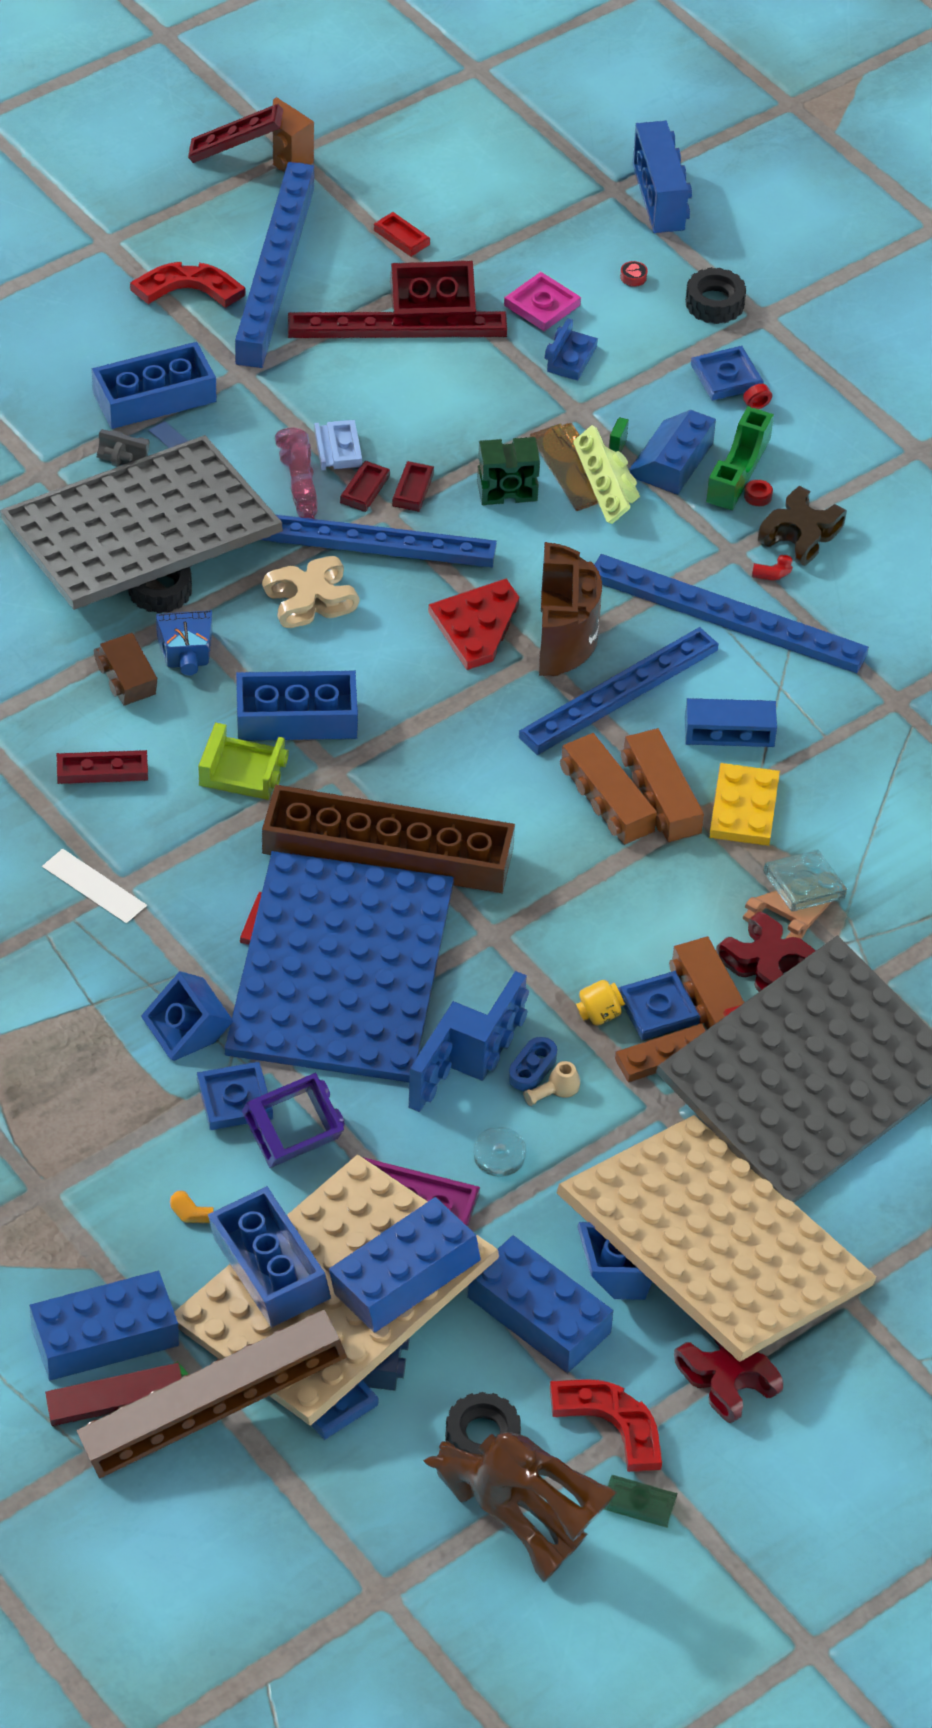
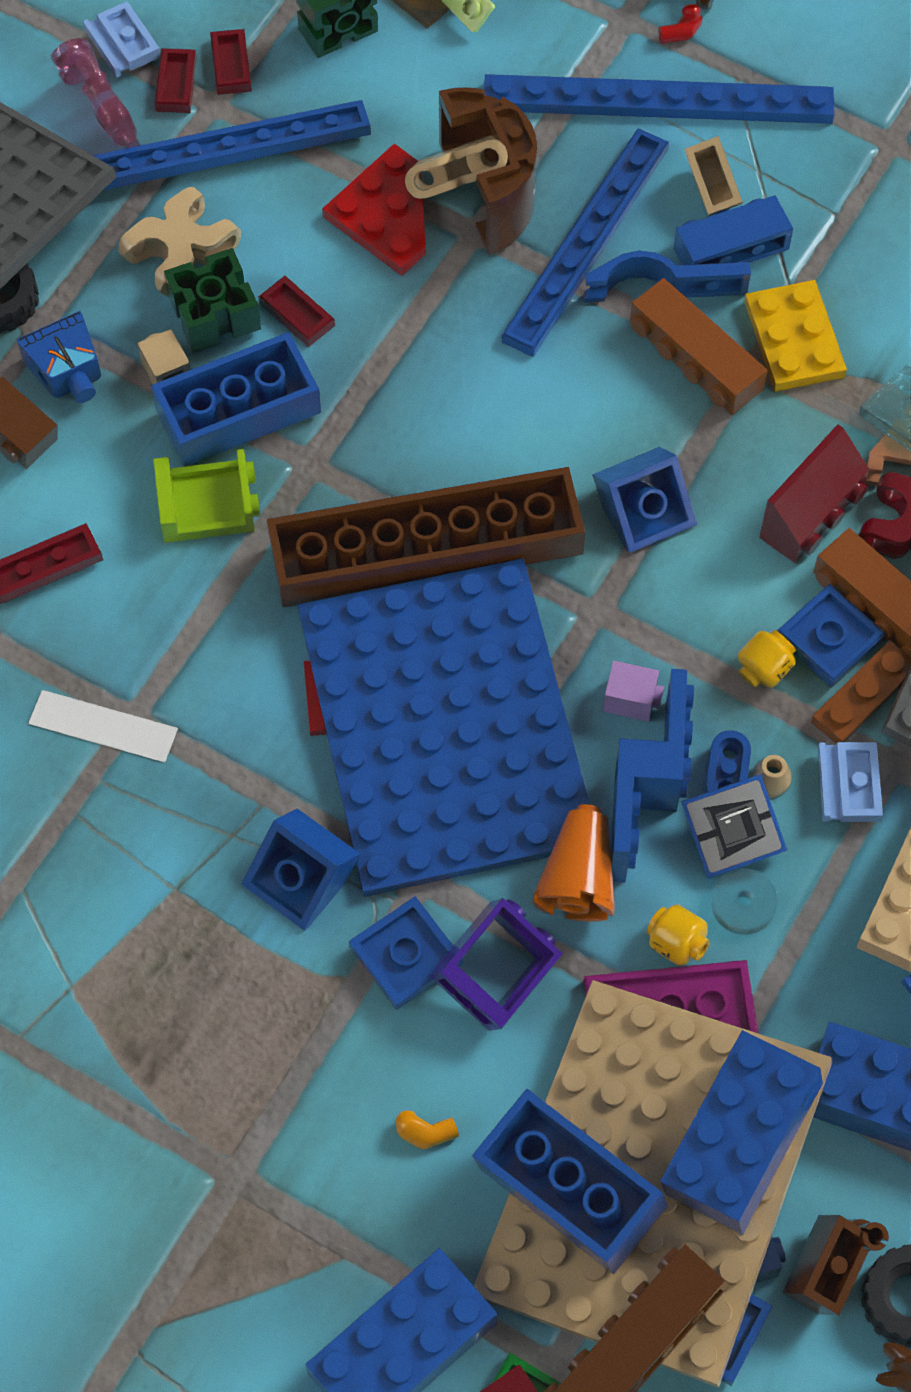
camera: 20 degrees left, 15 degrees up
dark orange brick [560,733,657,845] -> none
none -> tan brick [137,329,191,384]
none -> dark green brick [164,248,261,353]
none -> dark red tile [258,276,335,347]
none -> tan piece [405,135,508,199]
none -> orange cone [532,804,615,922]
none -> blue piece [584,250,751,302]
none -> blue slope [592,447,697,553]
none -> lavender brick [603,661,664,722]
none -> yellow head [646,904,710,966]
none -> slope [681,774,788,878]
none -> tan slope [685,136,743,216]
none -> dark red slope [759,424,869,564]
none -> hinge [782,1215,889,1316]
none -> light blue plate [817,742,883,822]

